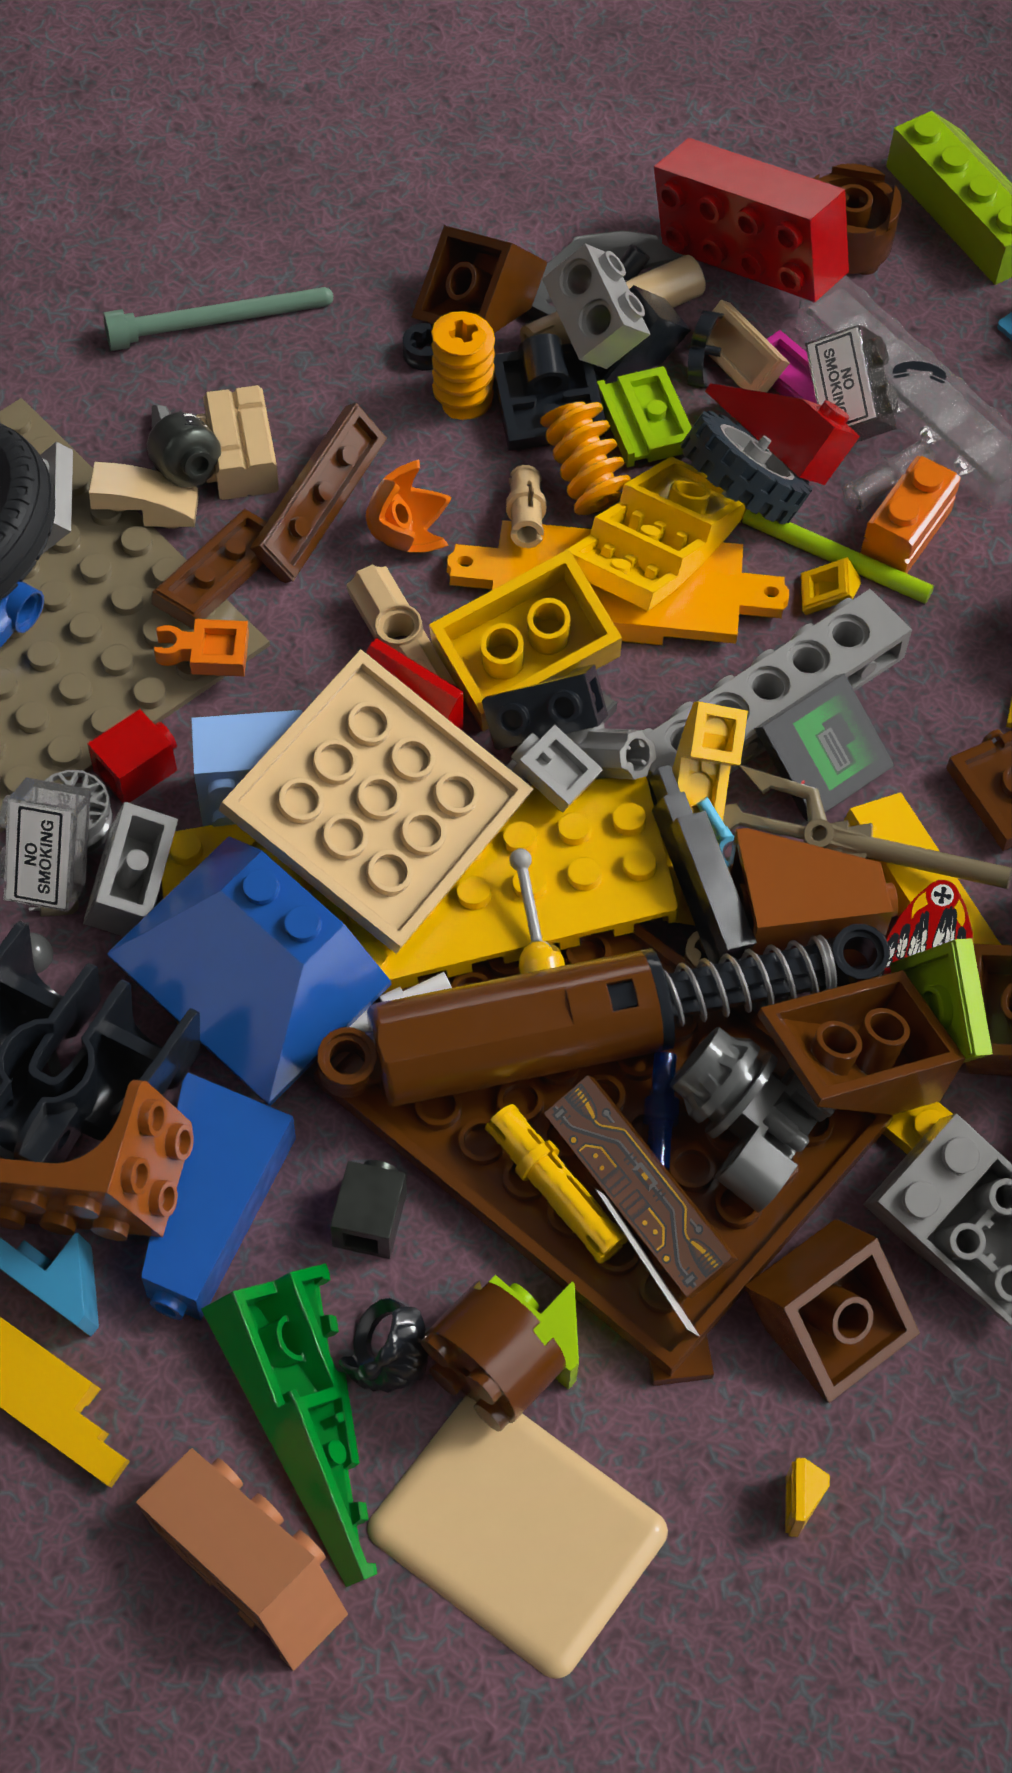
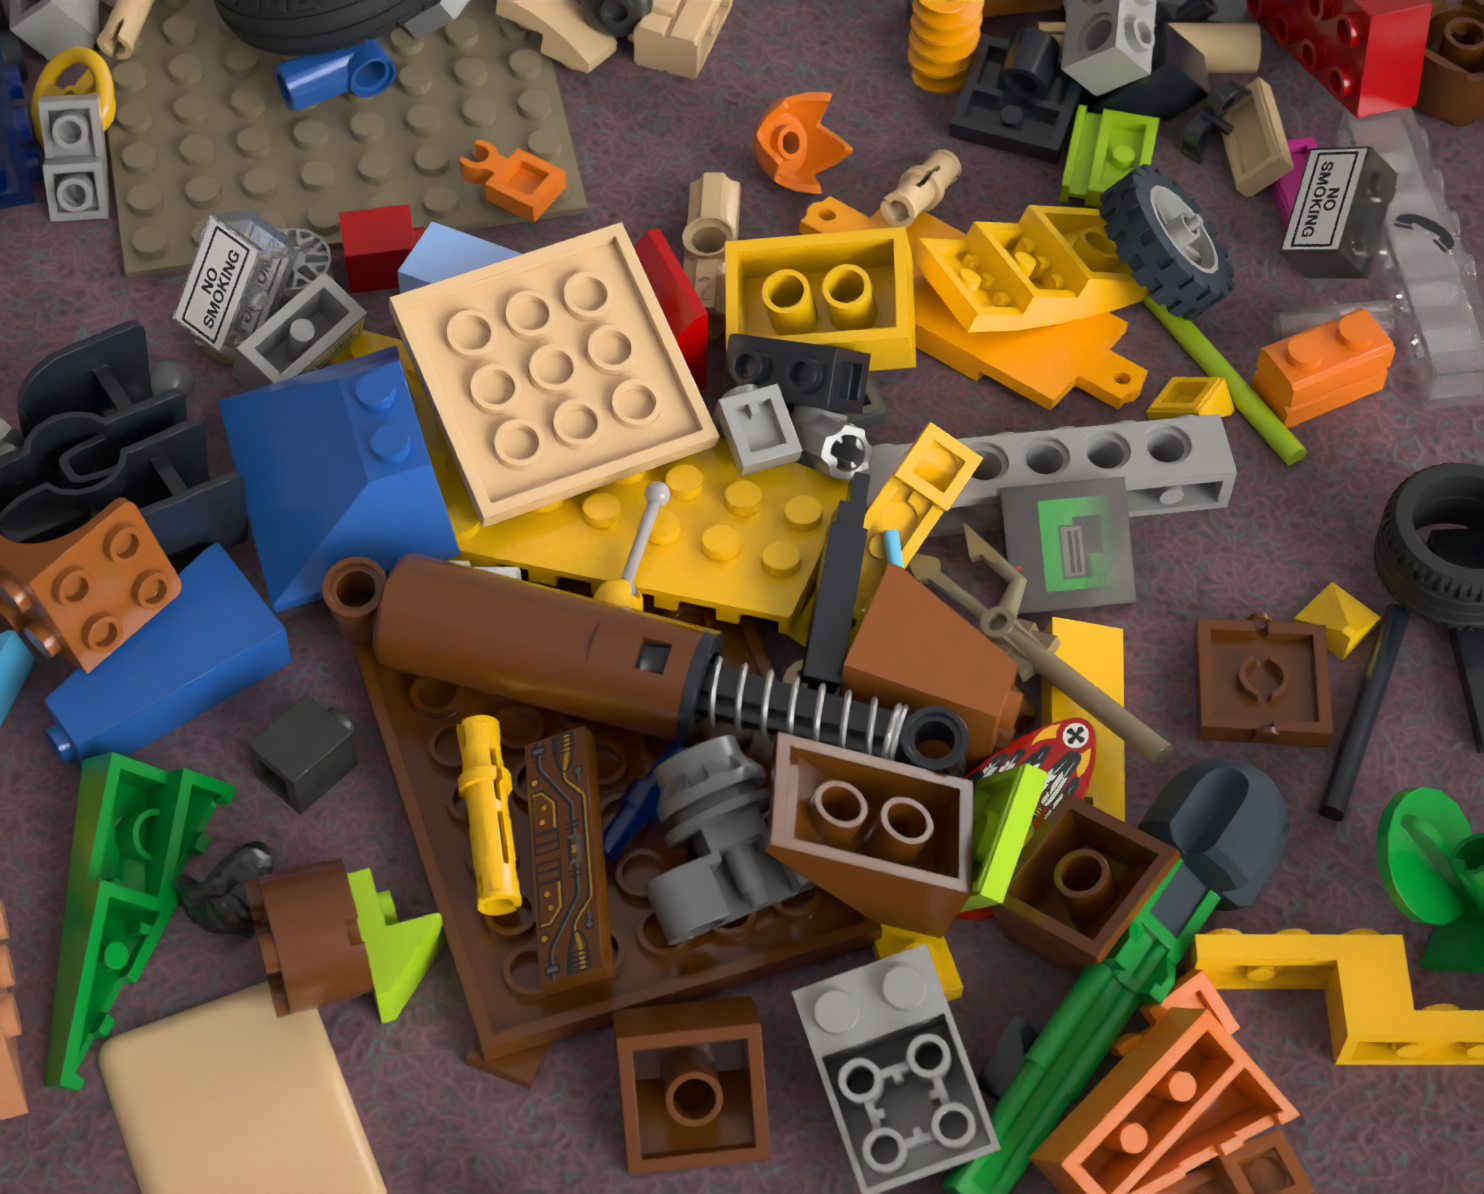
camera: 30 degrees right, 5 degrees down
reddish brown tile [151,509,267,630] -> none
reddish brown tile [250,403,387,583] -> none
light orange piece [540,402,631,515] -> none
white sticker [596,1189,699,1336] -> none
red slope [705,383,860,485] -> none

